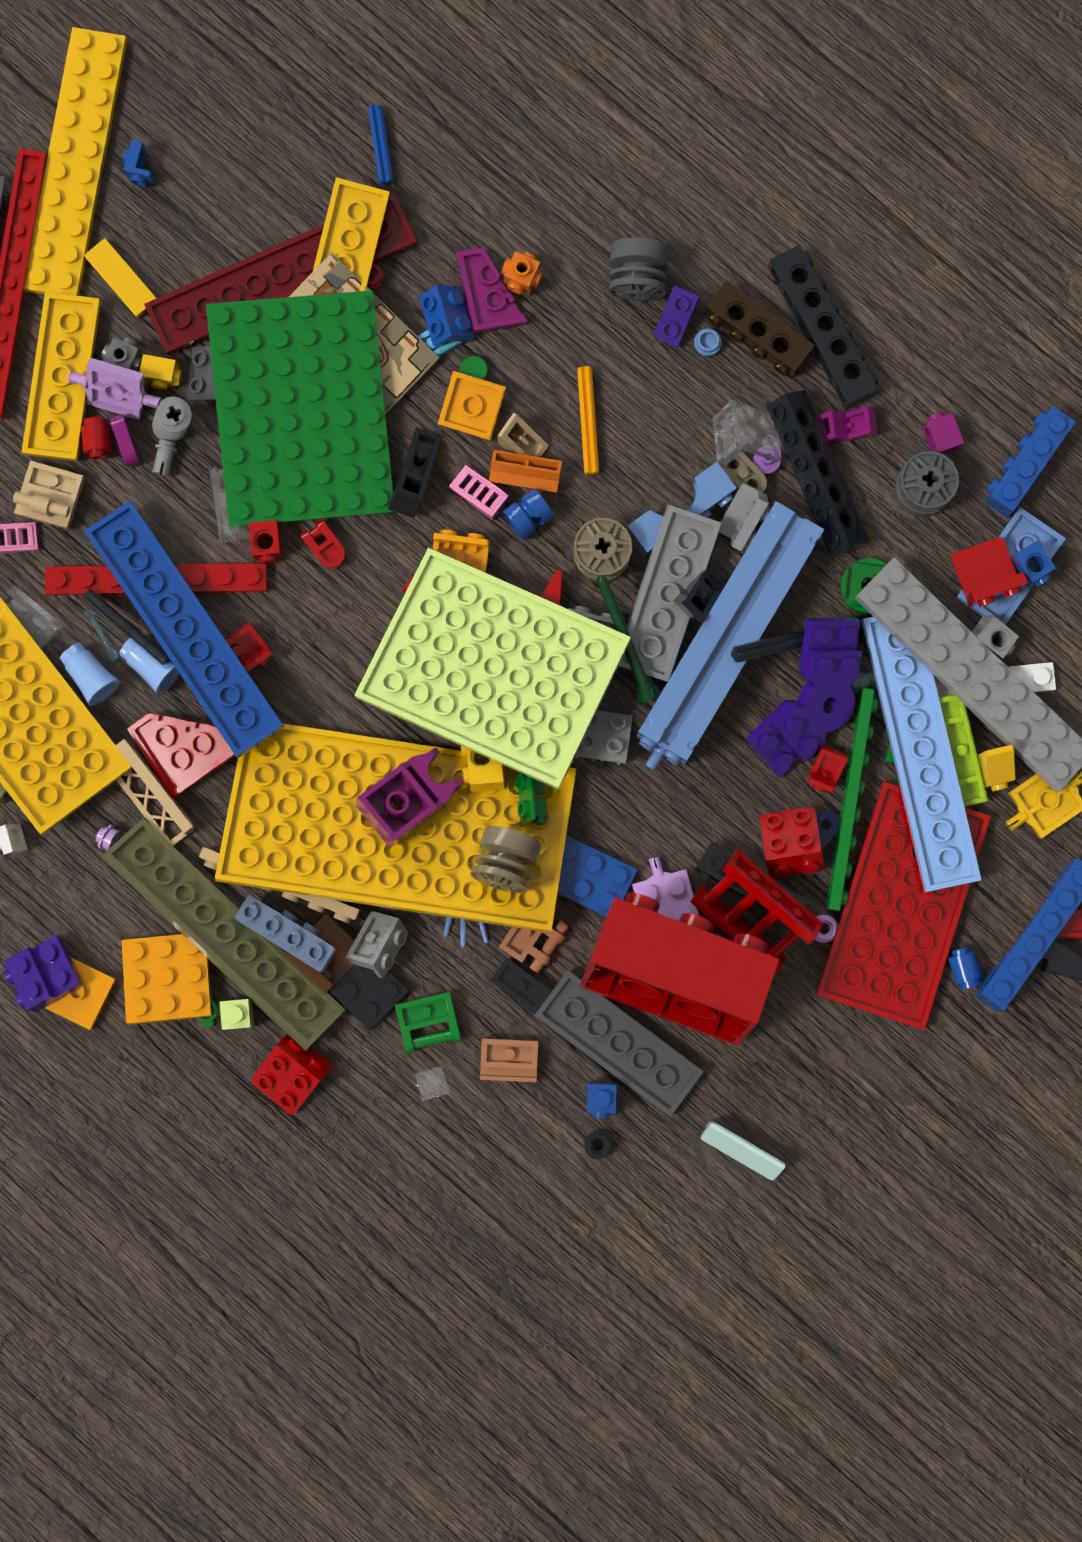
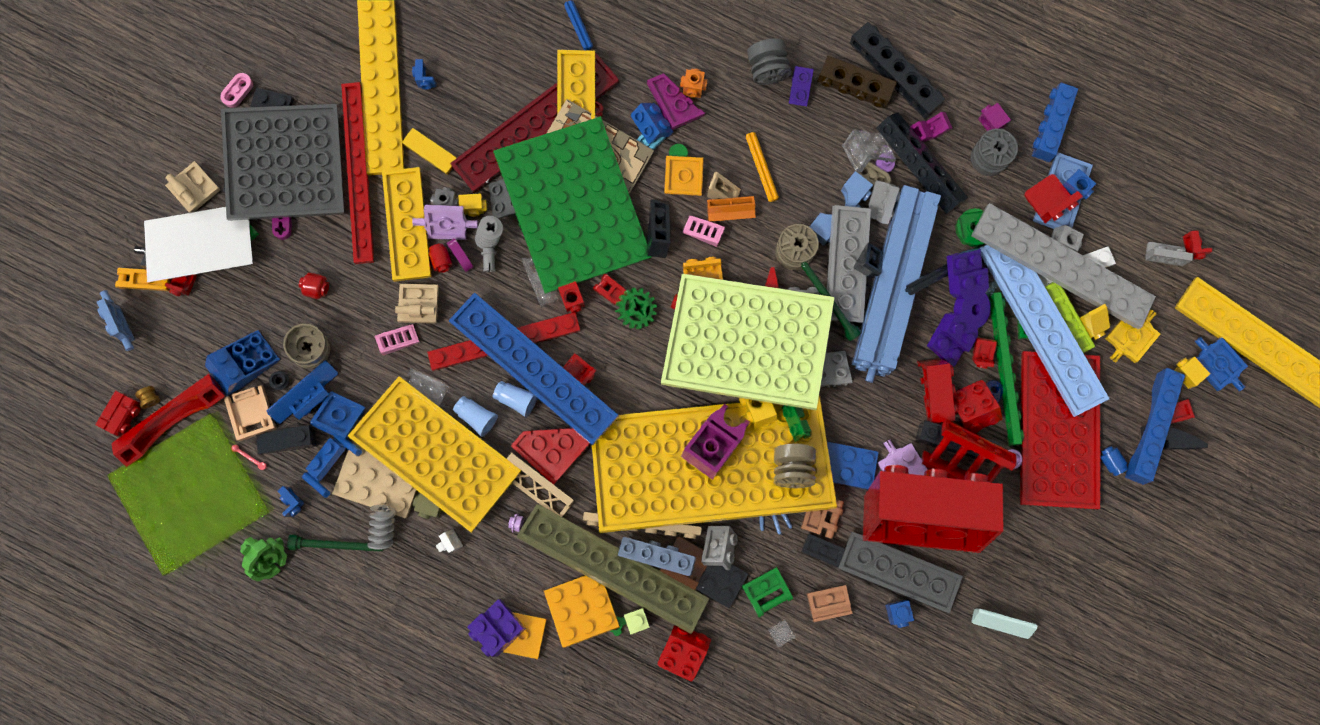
camera: 20 degrees left, 5 degrees down
black bar [83,589,170,665] -> none
clear light blue hinge [84,609,119,660] -> none
blue wheel [502,488,554,540] -> none
black plate [584,1131,612,1159] -> none
medium blue plate [694,328,722,356] -> none
none -> green gear [615,288,657,330]
none -> red wedge [917,358,957,423]

